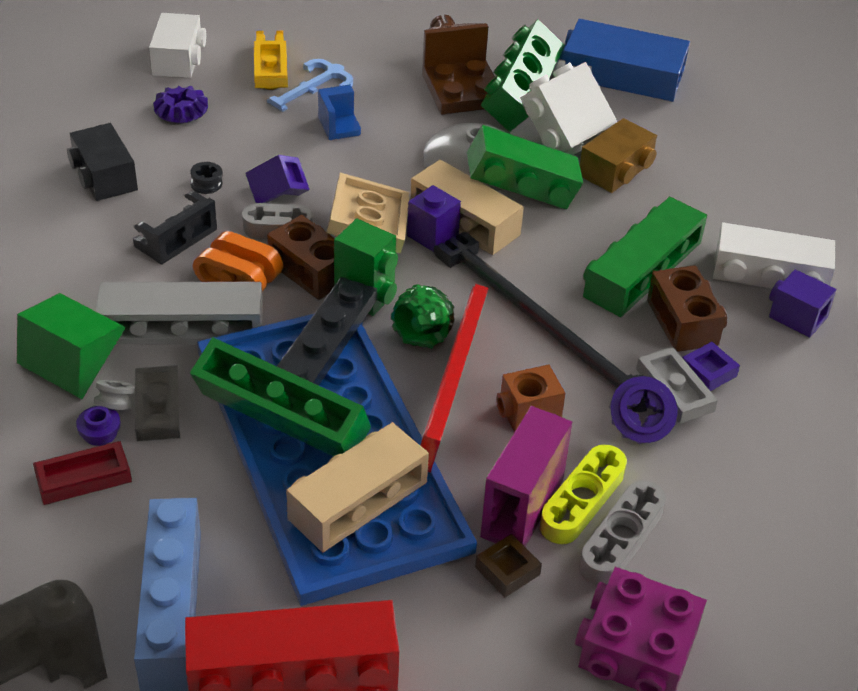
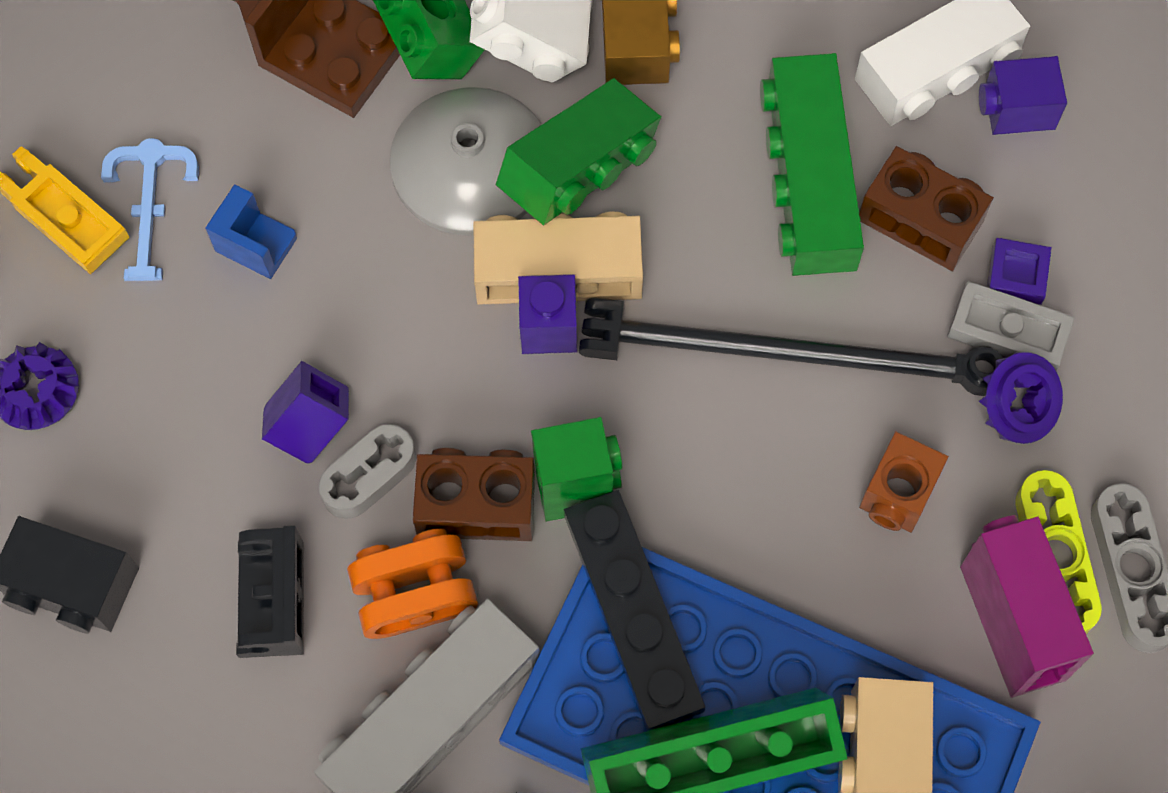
camera: 40 degrees left, 25 degrees up
black bush [190,161,223,194] -> none
tan plate [326,172,410,254] -> none
green piece [391,284,455,349] -> none
red tile [420,284,489,472] -> none
dark brown plate [475,534,542,598] -> none

